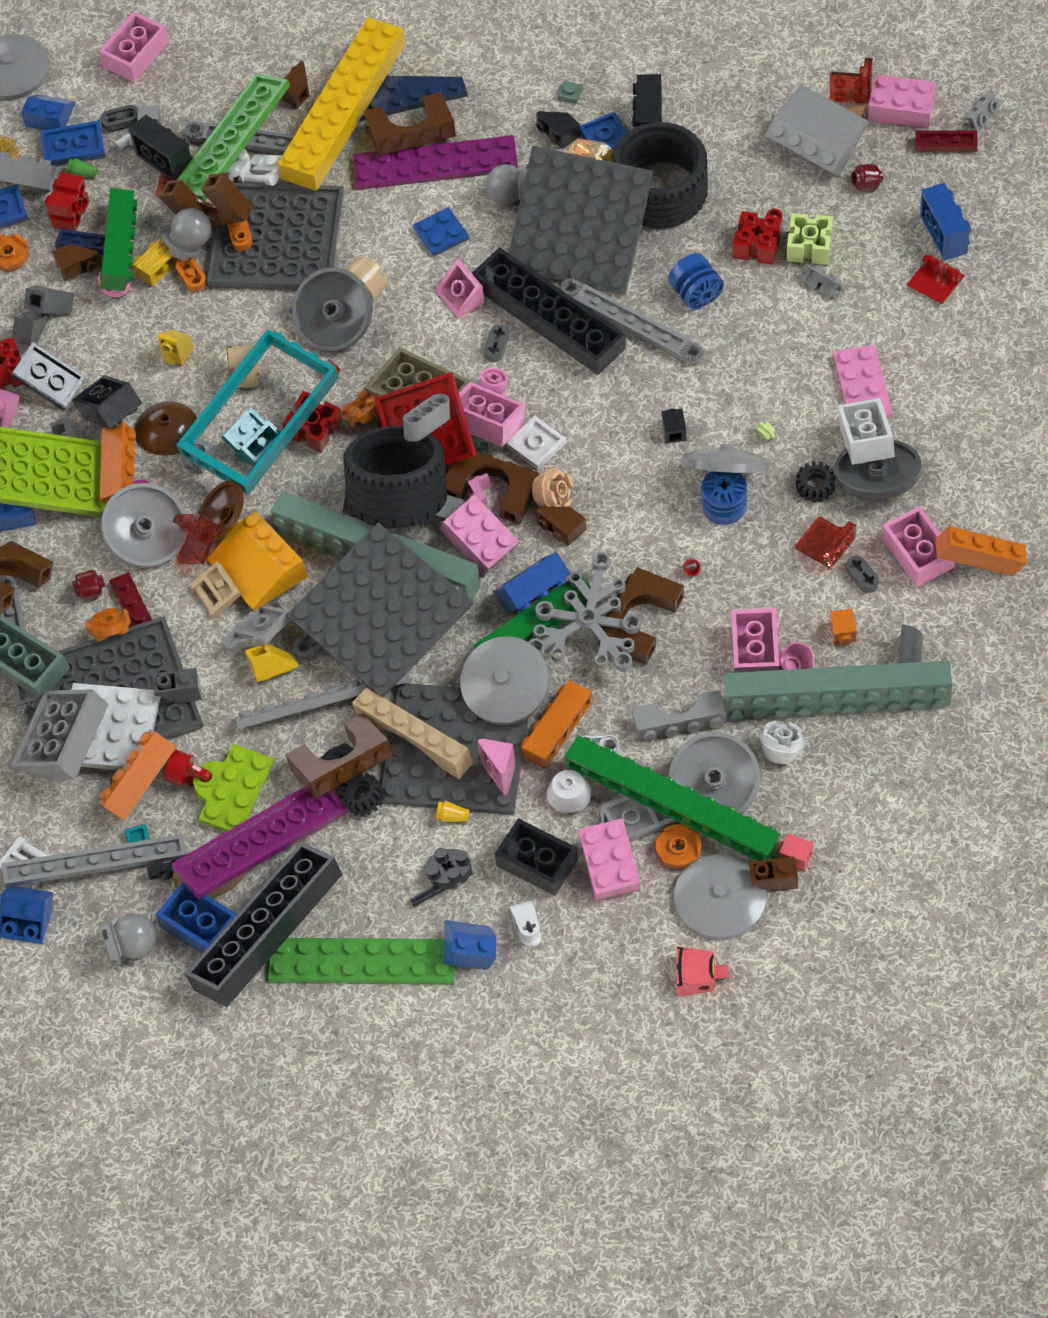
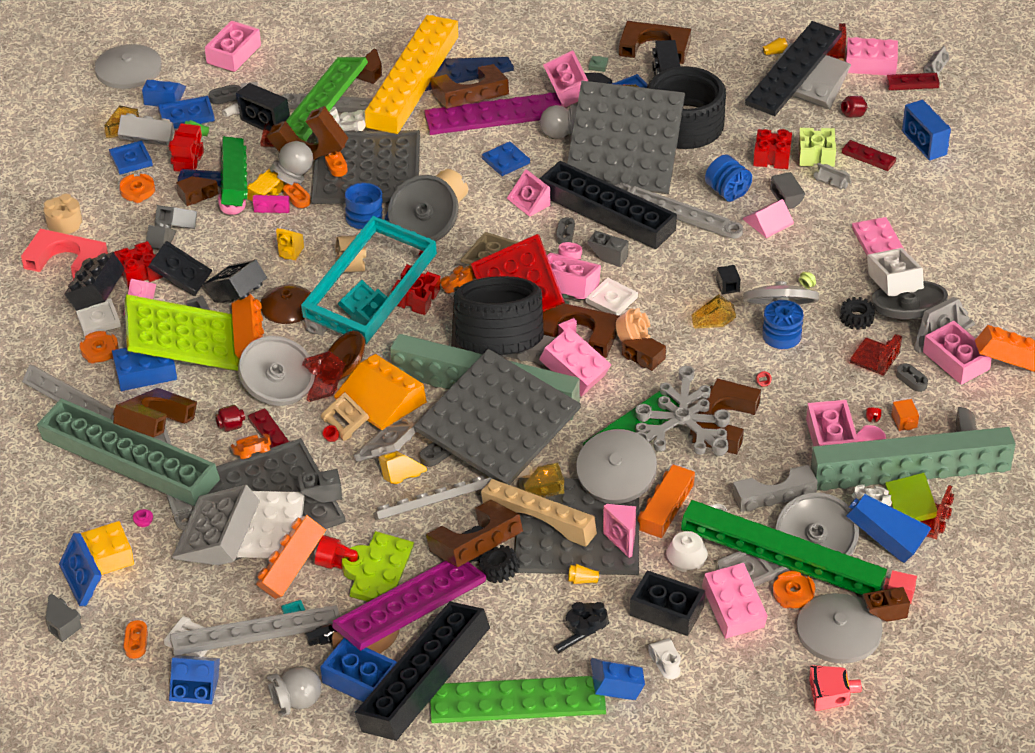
camera: 10 degrees left, 15 degrees down
light grey beam [403,394,450,441] -> none
blue brick [492,551,571,614] -> none
red hinge [907,254,965,304] -> none
none -> dark pink plate [253,195,290,213]
none -> red hinge [322,425,339,442]
none -> blue wheel [345,183,383,229]
none -> clear yellow slope [524,463,564,498]
none -> bright pink slope [543,50,588,108]
none -> dark grey slope [588,231,629,267]
none -> reddish brown arch [619,21,691,64]
none -> clear yellow slope [692,294,736,329]
none -> bright pink slope [743,199,794,238]
none -> black plate [745,21,842,116]
none -> yellow cone [762,37,788,56]
none -> dark grey brick [770,172,805,209]
none -> dark red plate [841,140,896,171]
none -> blue slope [846,494,931,563]
none -> red hinge [866,407,882,423]
none -> lime tile [885,473,939,521]
none -> light grey wing [914,297,975,353]
none -> clear red bracket [920,485,955,540]

